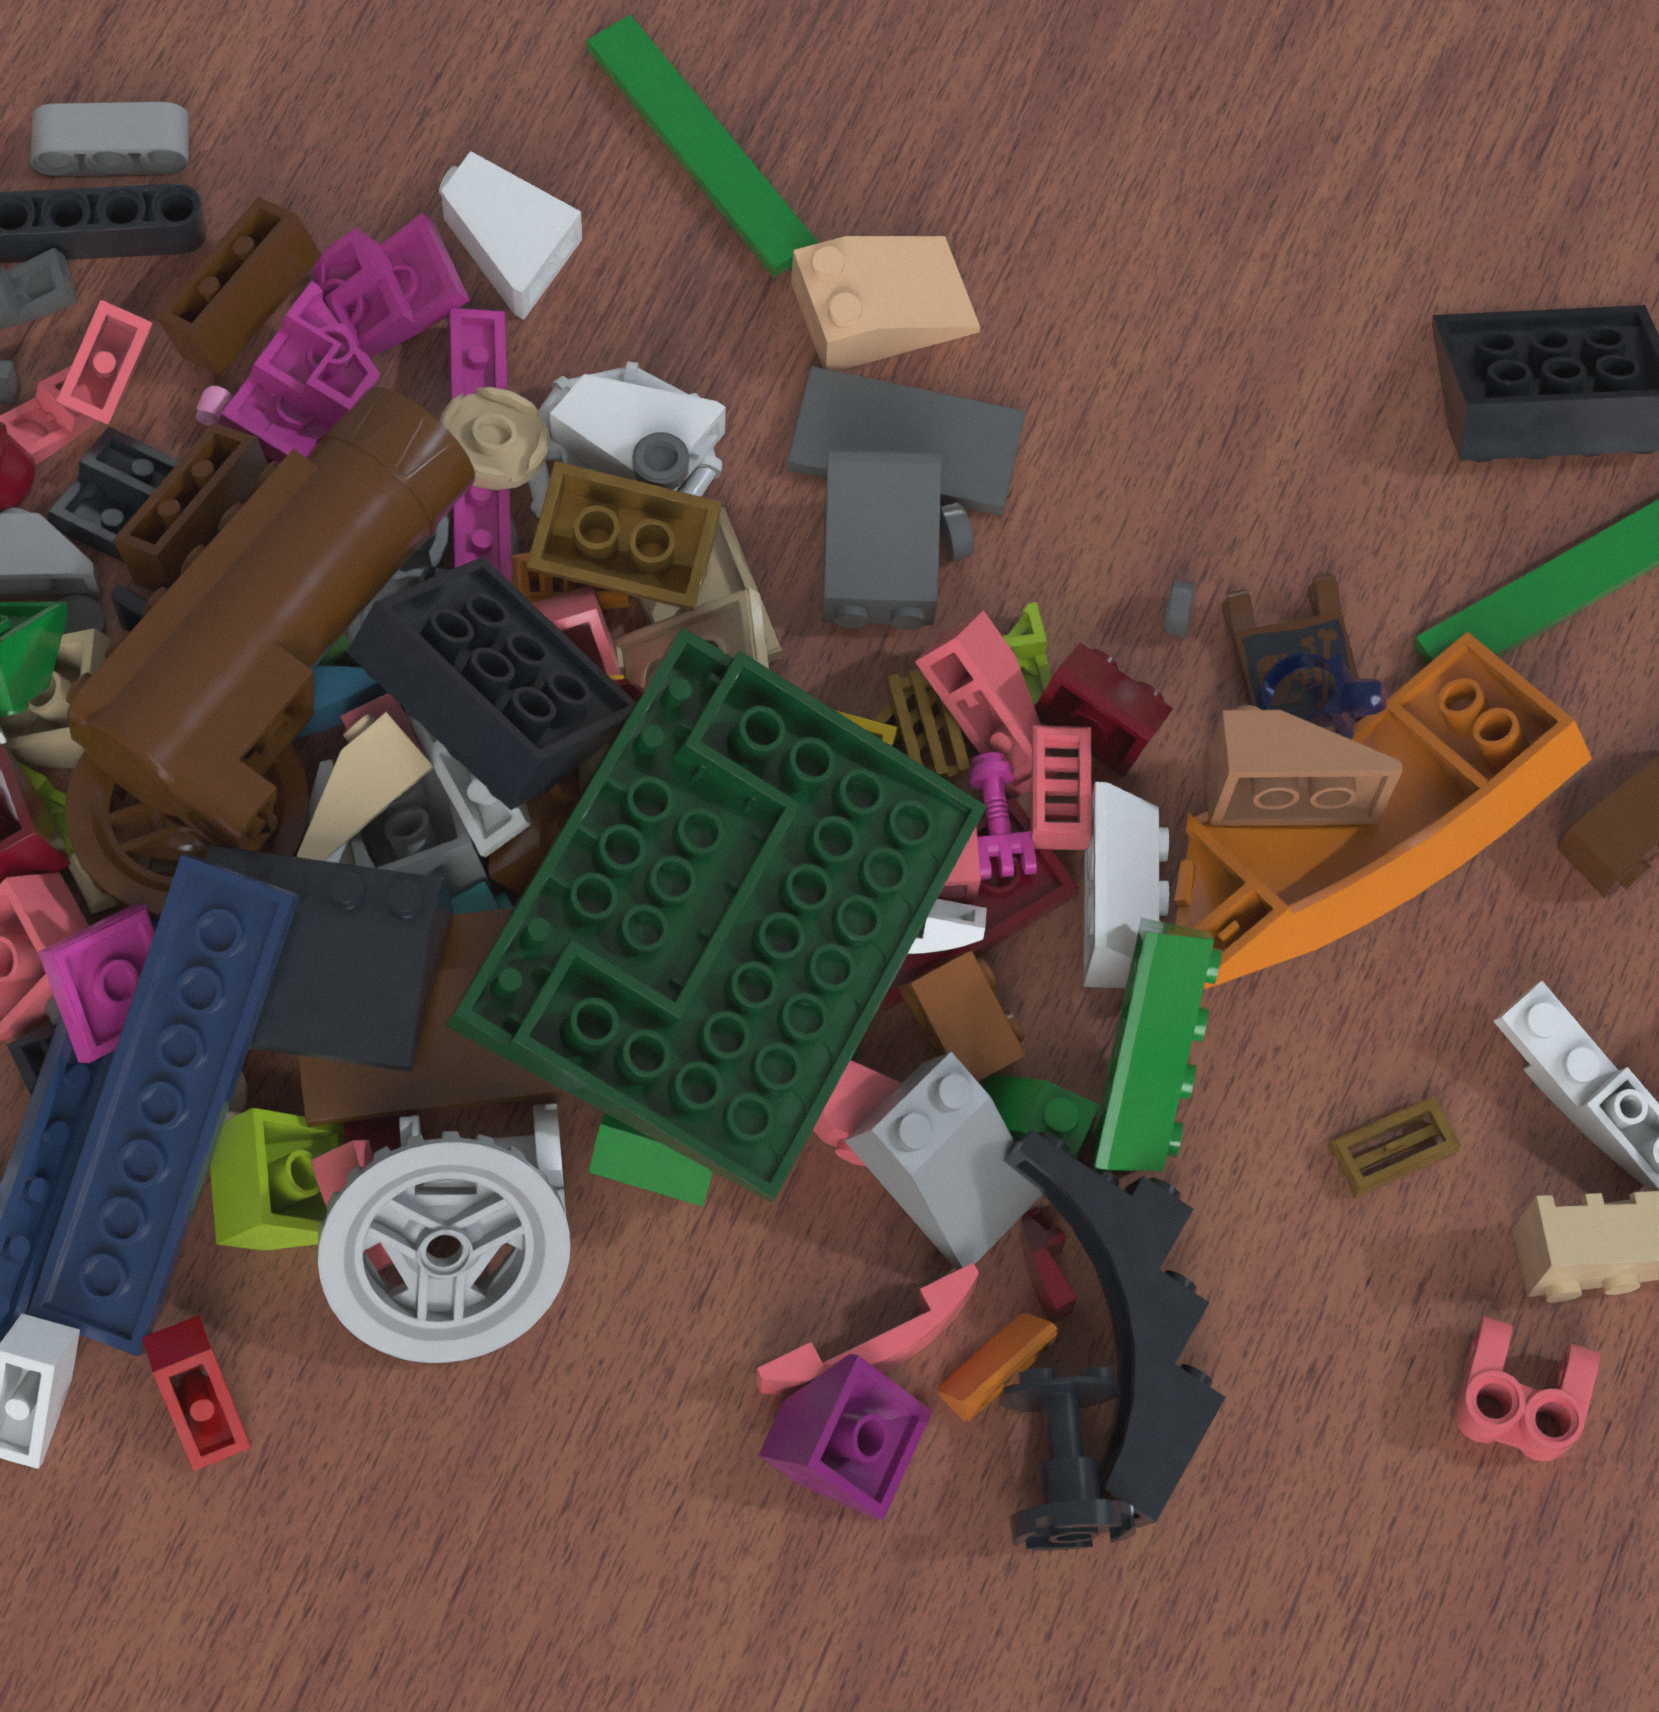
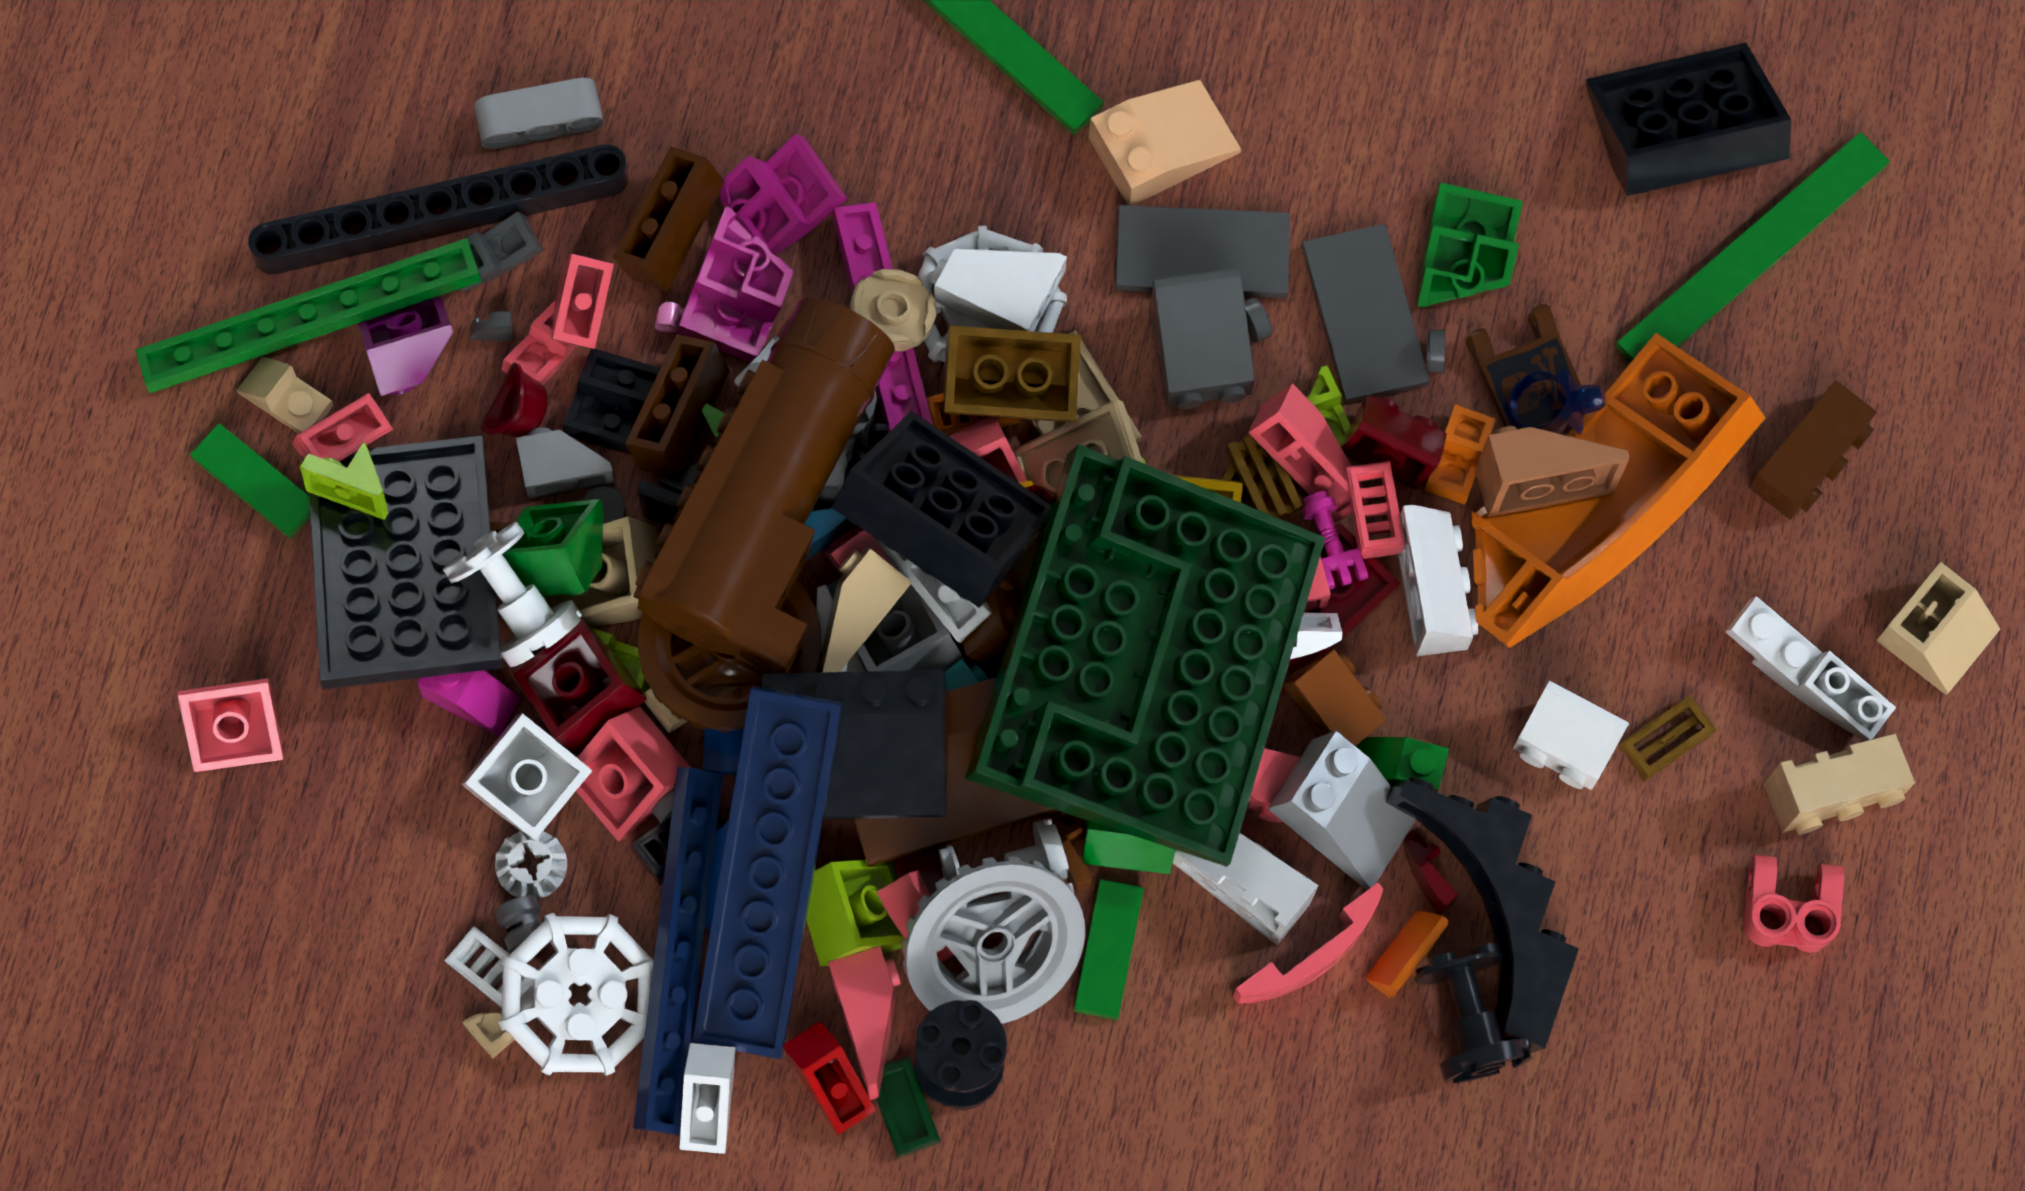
camera: 10 degrees left, 5 degrees up
dark pink tile [38,904,155,1063] -> none
white slope [439,151,582,320] -> none
dark grey tile [632,432,689,490] -> none
magenta slope [758,1354,932,1521] -> none
green slope [1091,918,1222,1172] -> none
none -> coral slope [828,946,901,1100]
none -> dark green tile [875,1056,941,1159]
none -> black piece [914,1000,1007,1110]
none -> dark orange slope [1050,811,1093,896]
none -> green tile [1074,879,1144,1021]
none -> white wedge [1173,833,1319,945]
none -> dark grey tile [1301,224,1430,404]
none -> green slope [1416,182,1523,308]
none -> orange slope [1424,404,1496,505]
none -> white slope [1513,681,1629,790]

